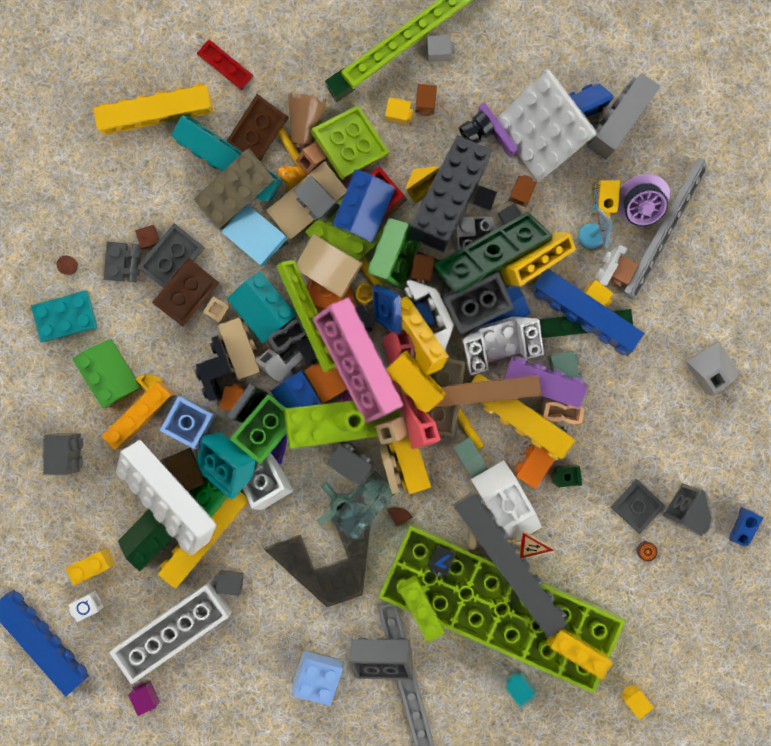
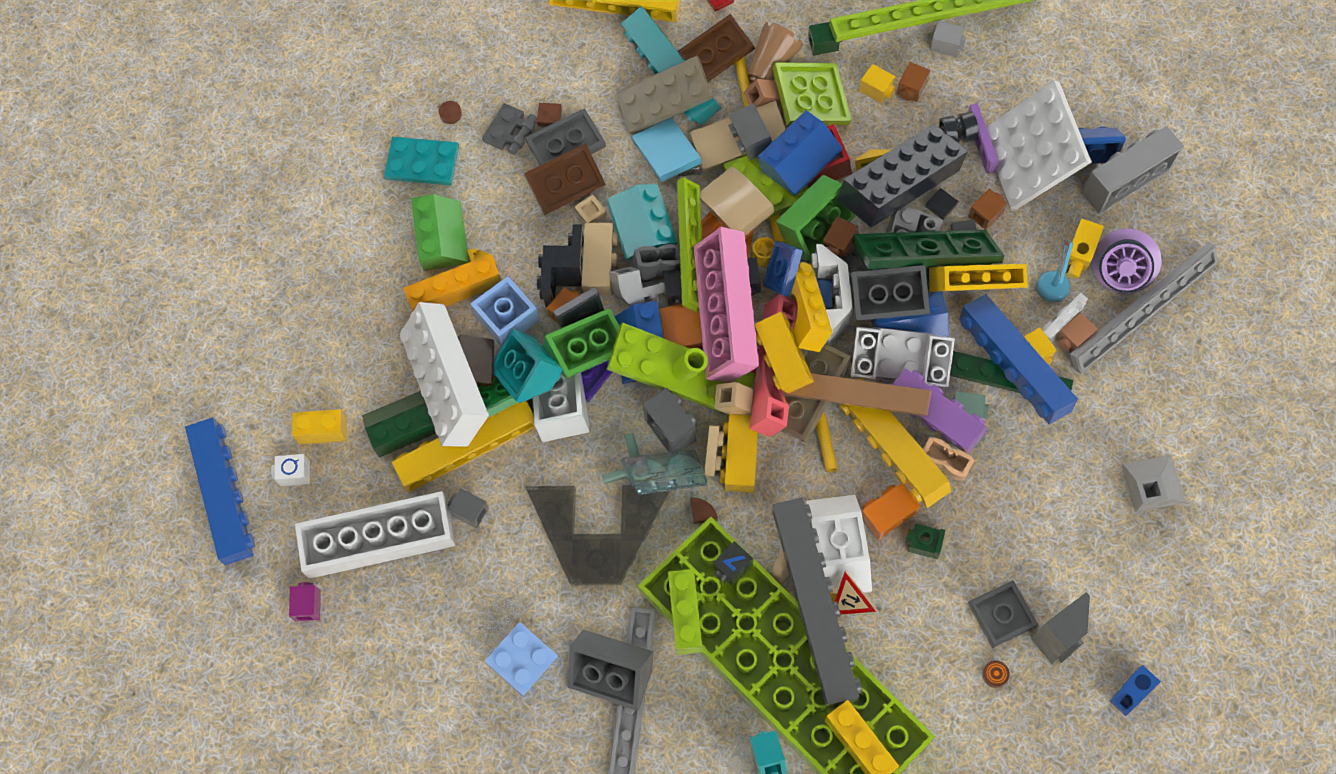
camera: 30 degrees right, 20 degrees down
dark grey brick [43,433,83,475] -> none
light orange animal [277,165,306,194] -> none
sand green slope [453,437,488,478] -> none

